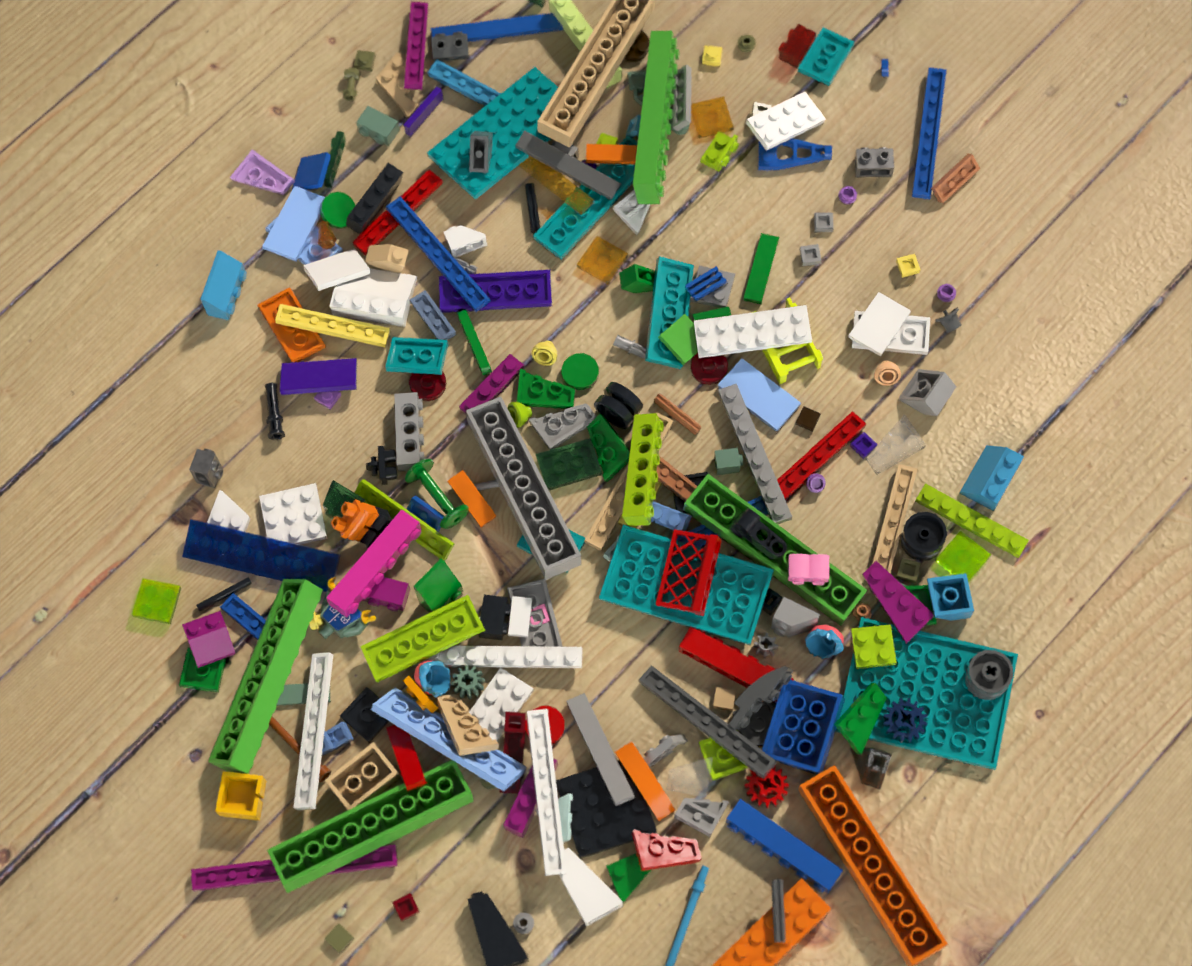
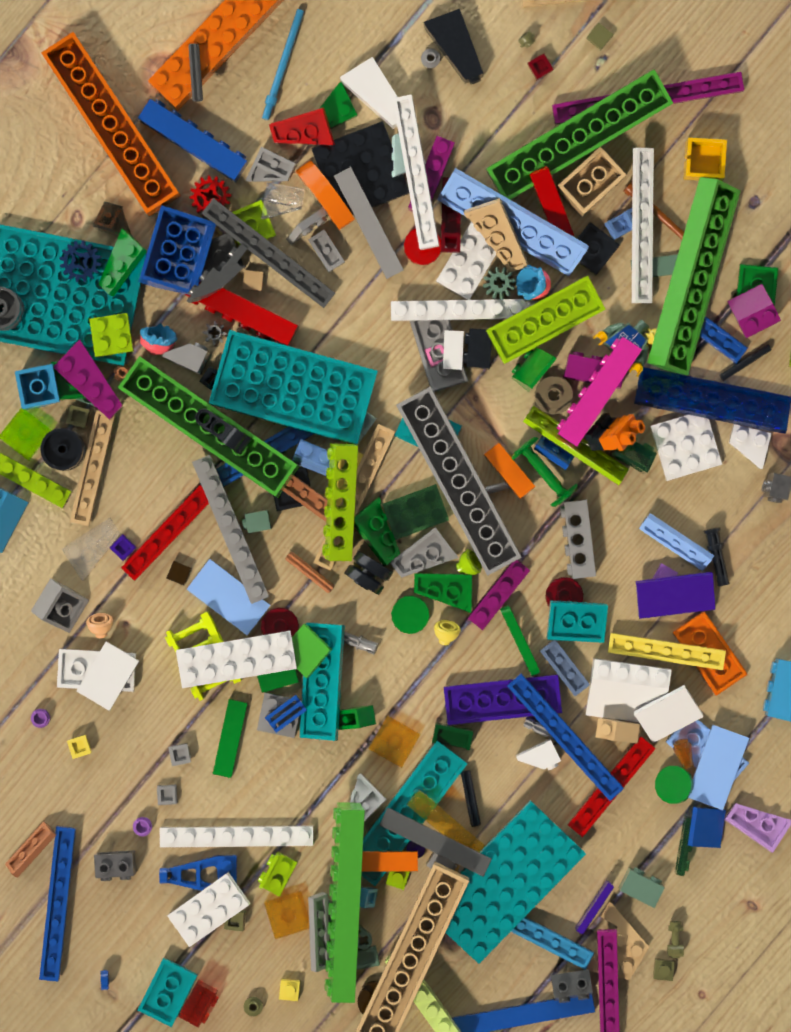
camera: 165 degrees right, 20 degrees up
black brick [346,162,403,234] -> none
black hips [366,446,398,485] -> none
light orange plate [403,676,438,713] -> none
dark grey slope [469,131,493,173] -> none
red fence [656,529,722,616] -> none
bright pink brick [788,554,829,585] -> none
medium lavender plate [806,473,826,493] -> none
dark grey piece [935,307,962,333] -> none
none -> white plate [160,826,314,847]
none -> light grey plate [308,230,345,272]
none -> dark green panel [432,722,474,750]
none -> olive plate [518,30,535,48]
none -> dark tan plate [534,376,573,415]
none -> light blue plate [639,513,714,571]

